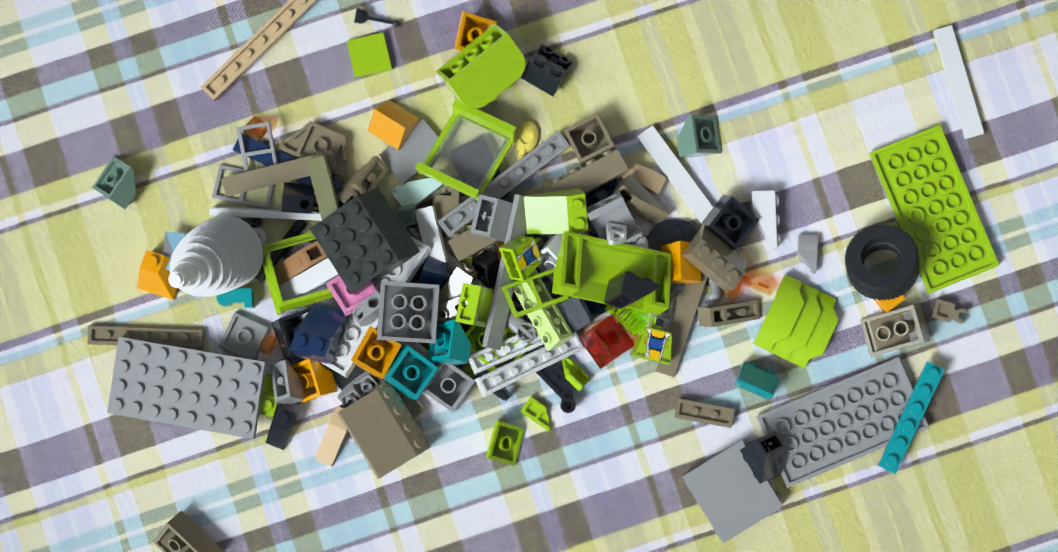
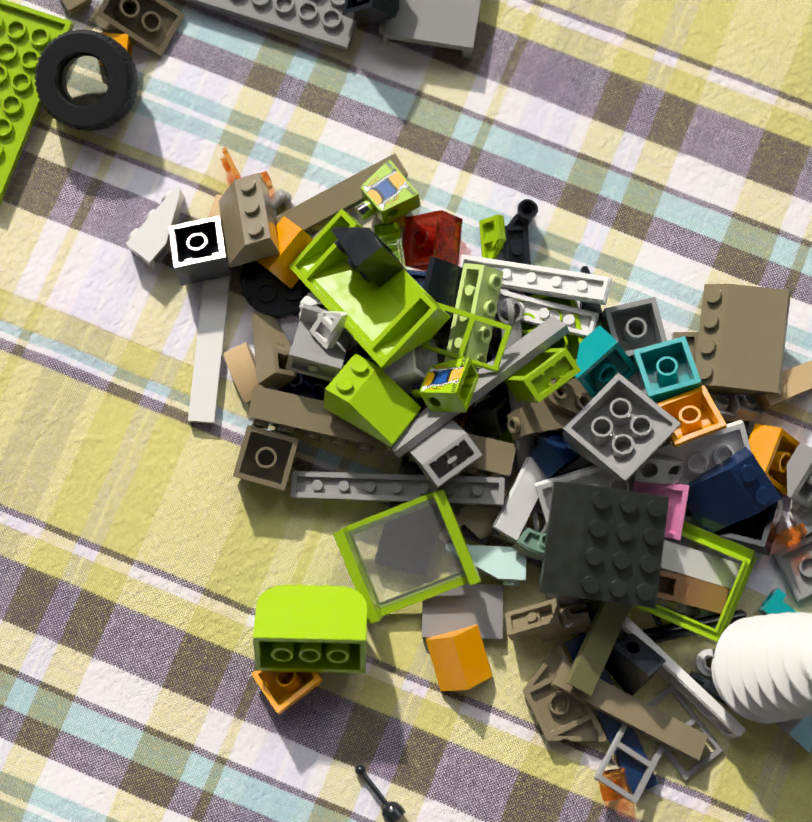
camera: 140 degrees left, 5 degrees down
lime tile [346,32,392,79] -> none
lime slope [486,420,525,466] -> none
light yellow piece [514,121,538,161] -> none
lime tile [520,396,550,432] -> none
black slope [521,44,575,97] -> none
dark tan plate [674,398,735,428] -> none
sand green slope [677,115,721,157] -> none
dark tan slope [697,300,760,327] -> none
teal slope [733,361,779,400] -> none
lime slope [752,274,838,369] -> none
light grey slope [798,234,818,274] -> none

